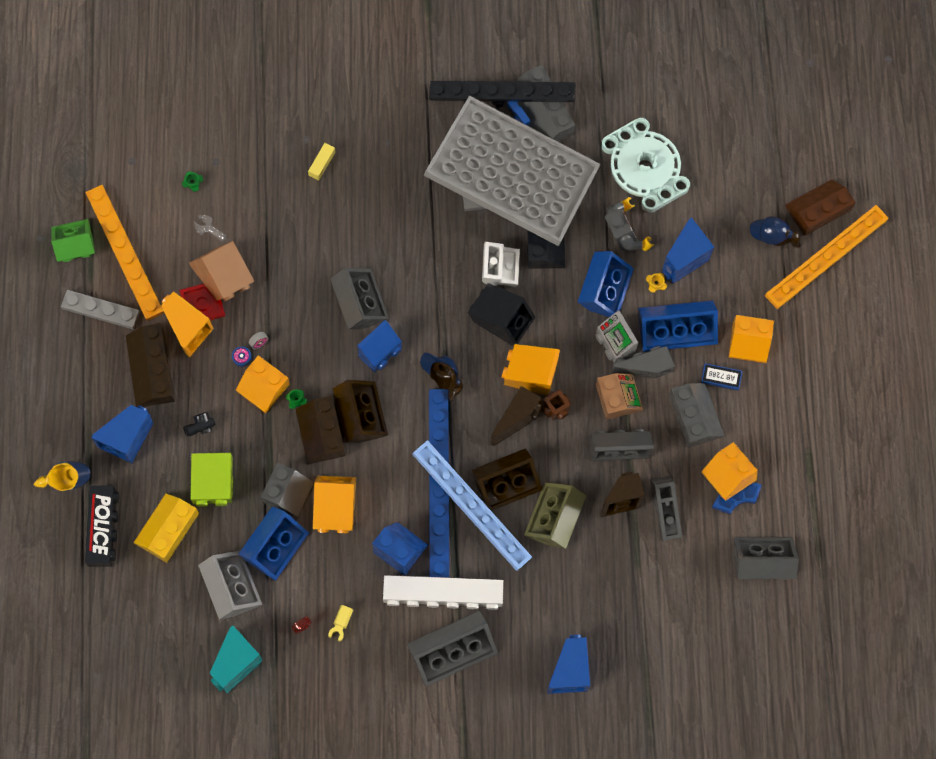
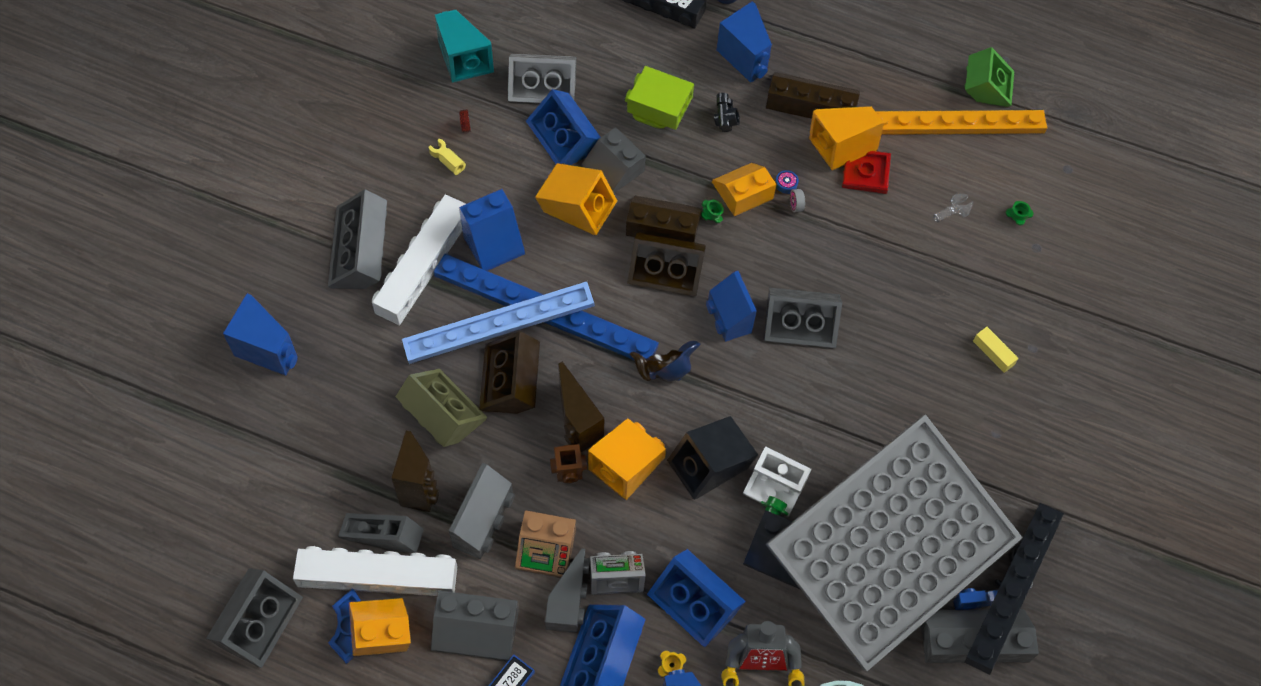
camera: 115 degrees right, 10 degrees down
light grey plate [61,290,140,330] -> none
yellow slope [134,494,199,563] -> none
medium nougat slope [189,241,254,301] -> none
none -> white brick [293,546,457,596]
none -> green plate [760,496,789,516]

